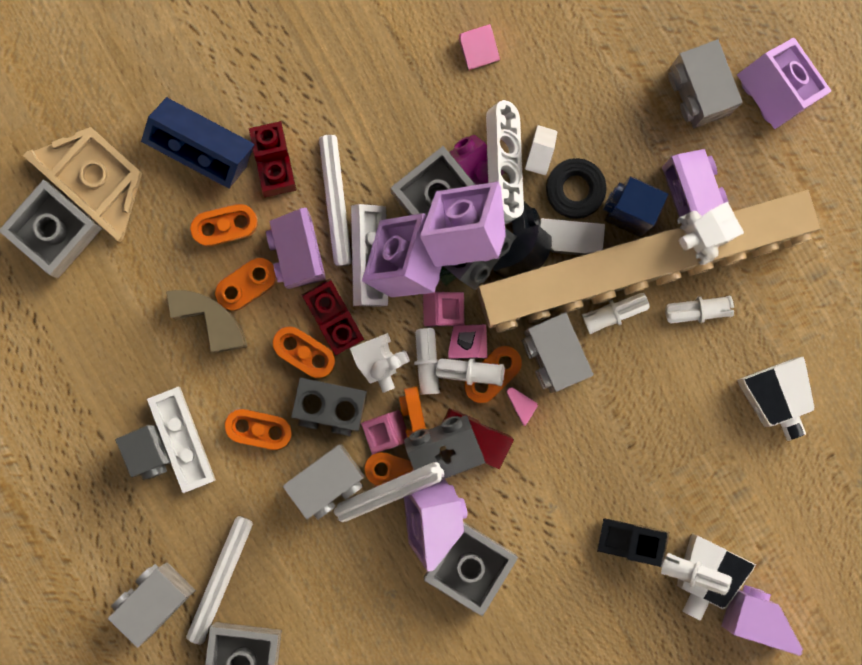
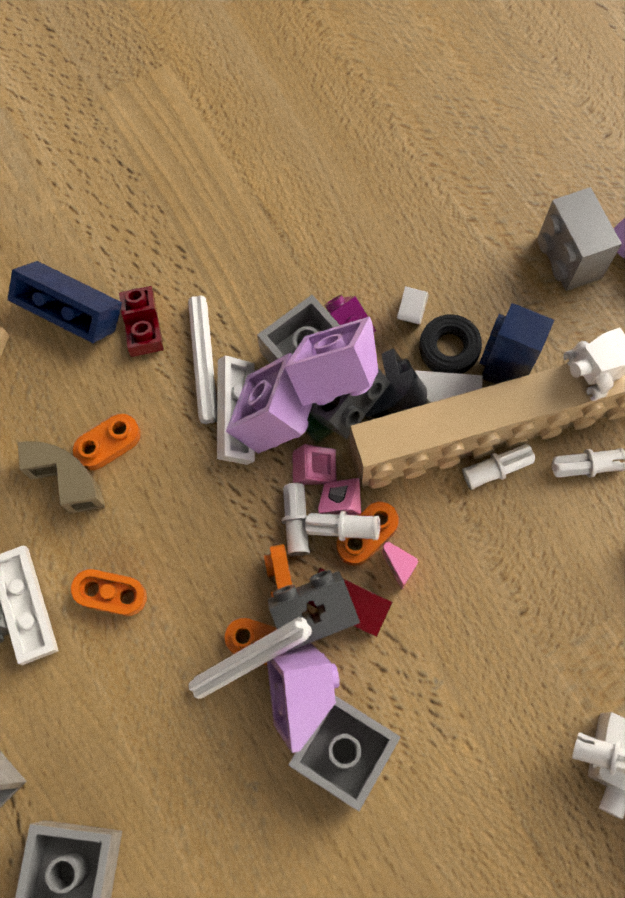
camera: 10 degrees right, 15 degrees down
white axle [186,516,253,645] -> none
orange plate [190,204,258,247] -> none
lavender slope [266,207,326,289] -> none
orange plate [273,326,335,378] -> none
light grey brick [283,444,365,520] -> none
dark grey brick [292,378,367,436] -> none
dark red slope [301,278,365,356] -> none
white piece [350,333,410,393] -> none
bright pink slope [361,410,407,454] -> none
bright pink slope [458,24,500,70] -> none
white beam [486,100,524,224] -> none
light grey brick [521,312,594,393] -> none
black brick [597,518,670,567] -> none
lavender slope [662,149,728,224] -> none

